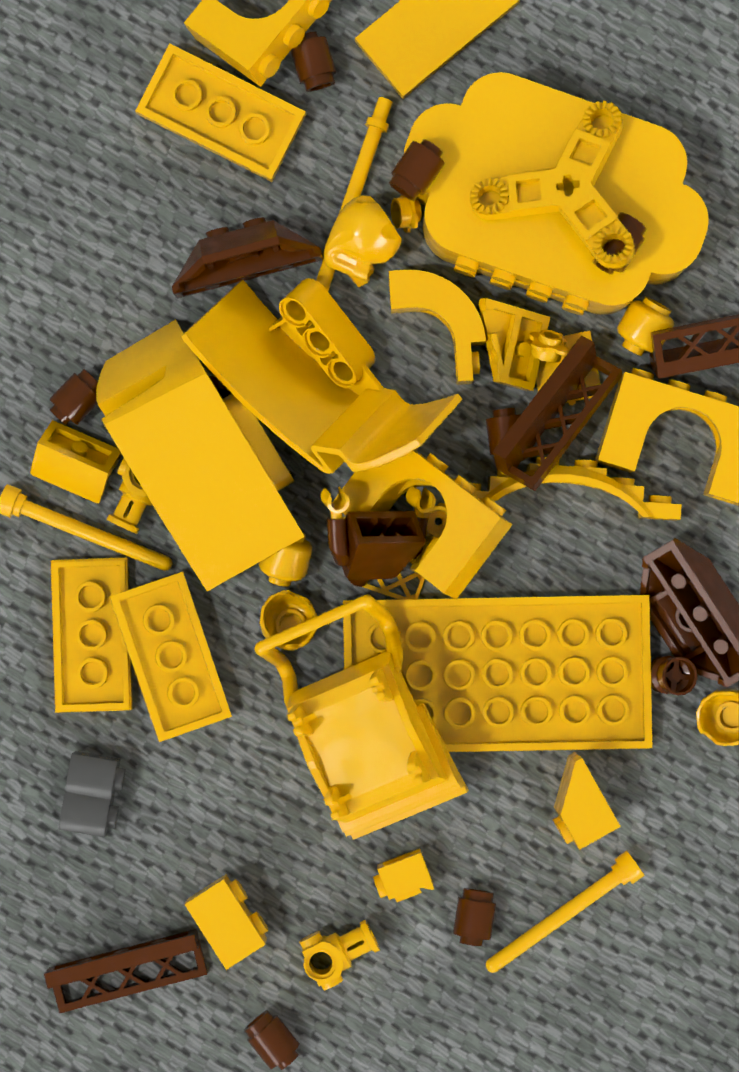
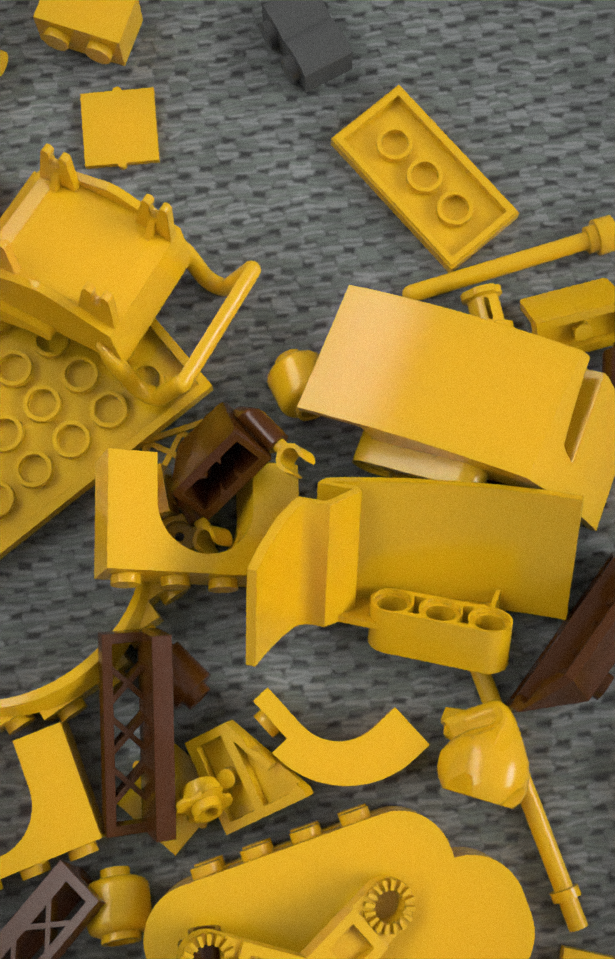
camera: 140 degrees right, 10 degrees down
yellow plate [109,572,232,742] -> none
yellow hair [259,590,318,651] -> none
reddish brown brick [389,139,445,201] -> none
yellow plate [391,196,422,233] -> none
none -> yellow piece [80,86,160,170]

